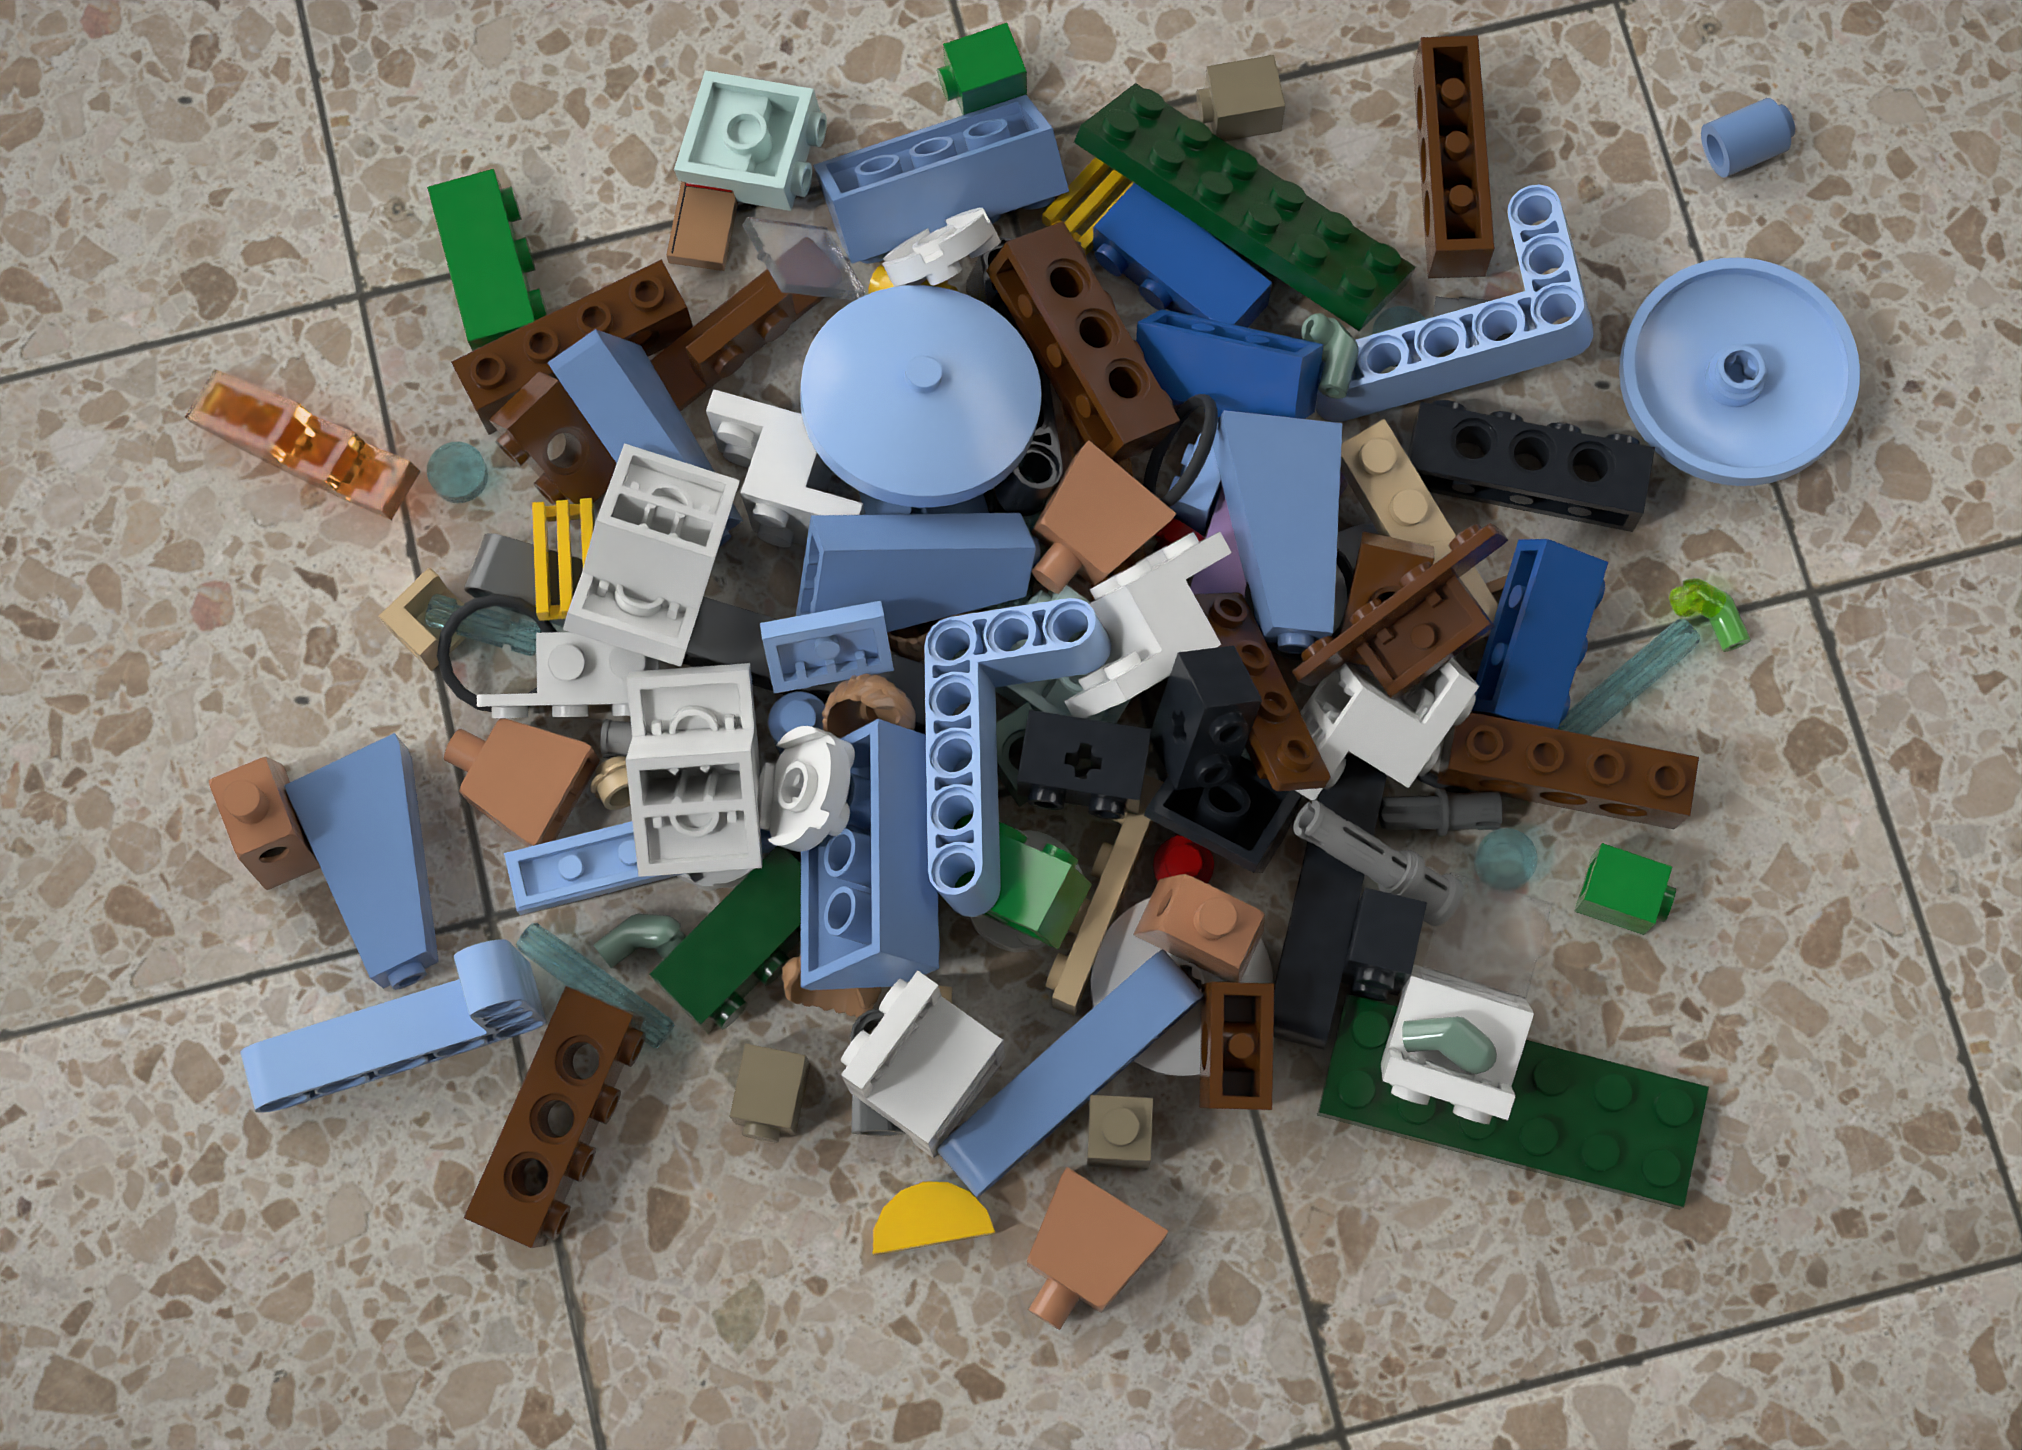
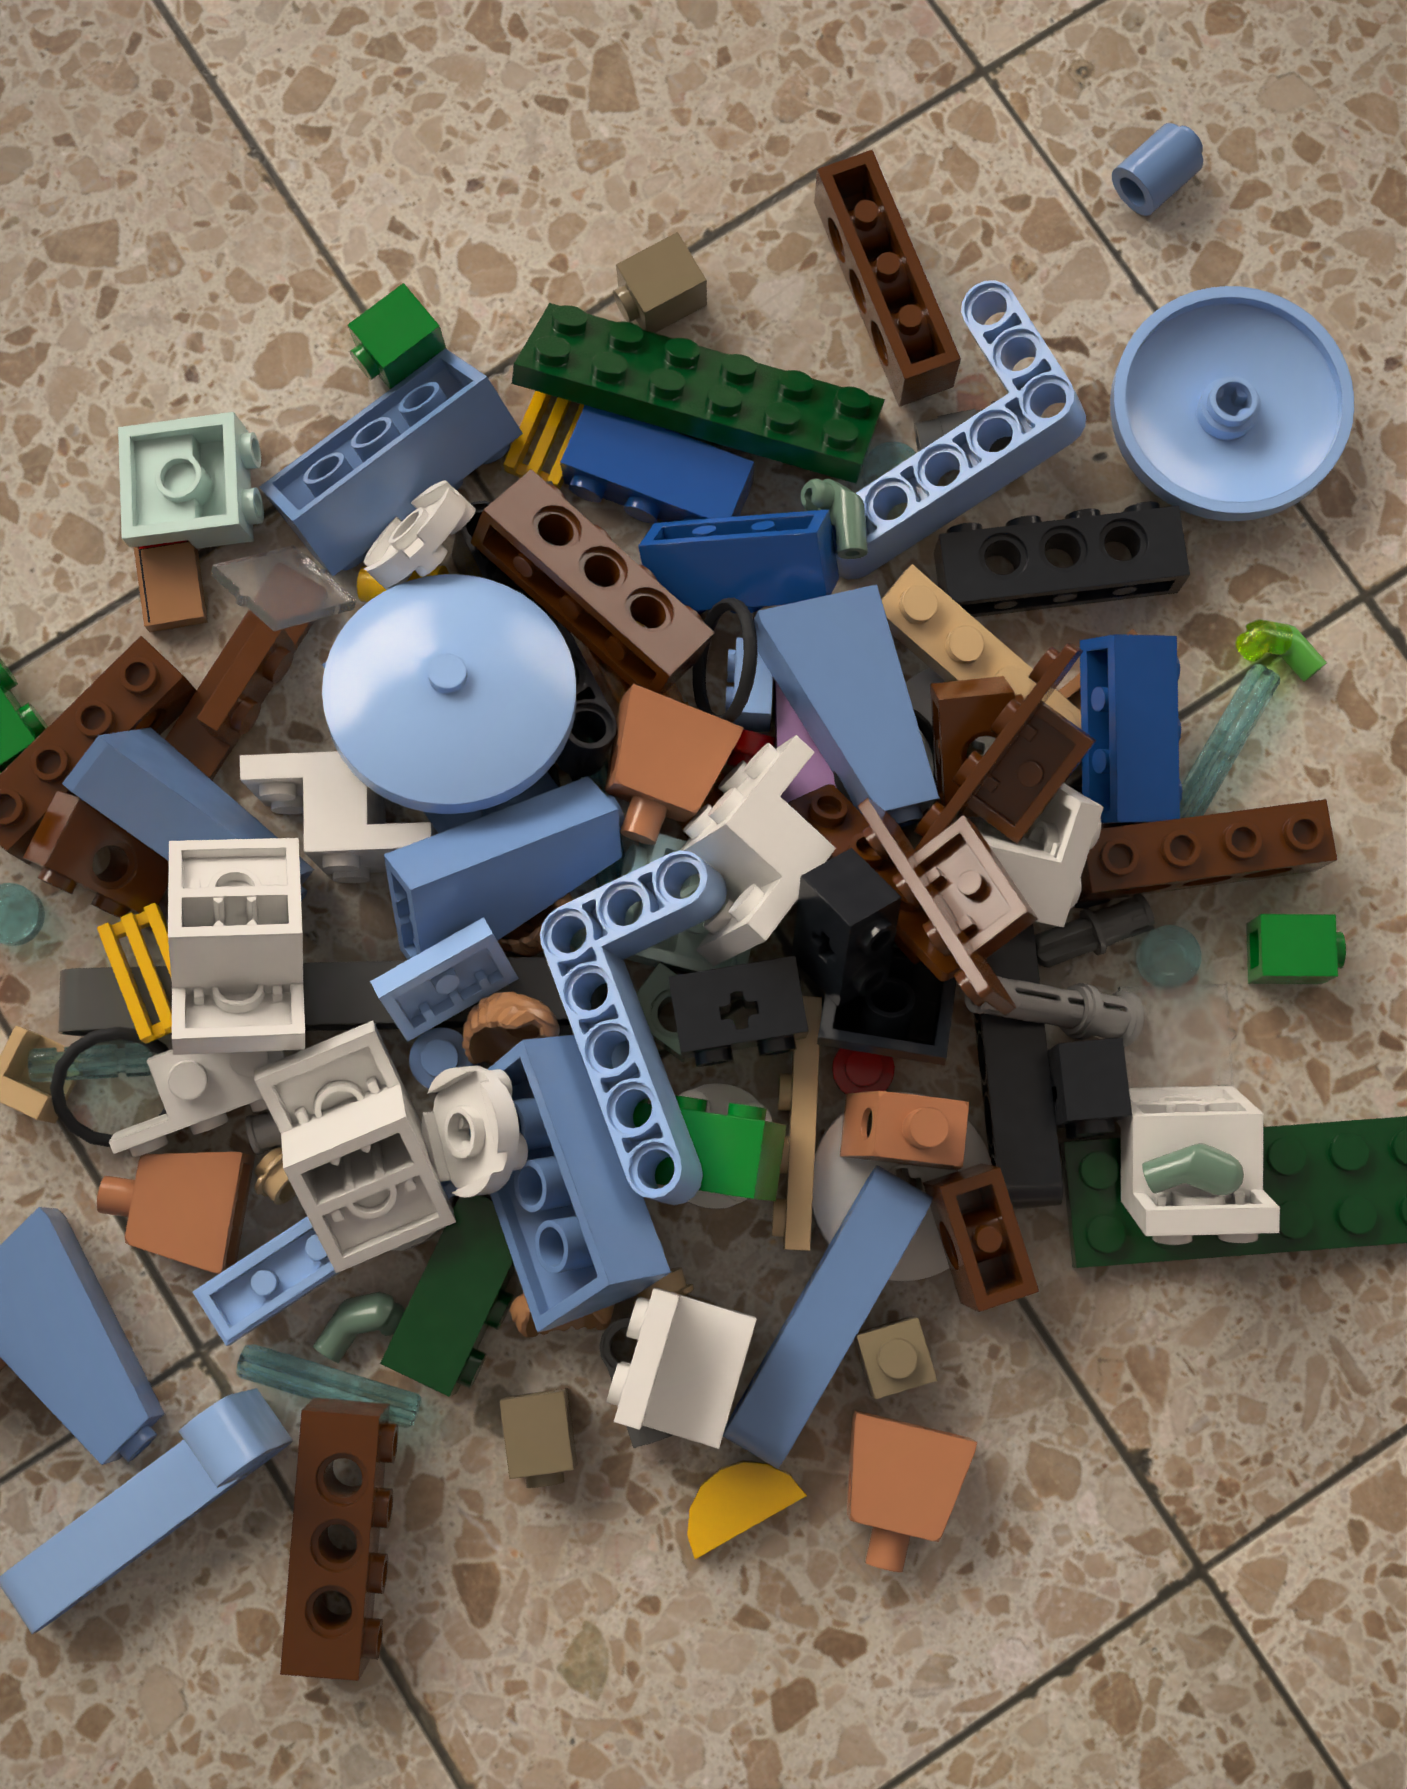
camera: 20 degrees left, 5 degrees up
none -> bracket [857,797,1038,1016]

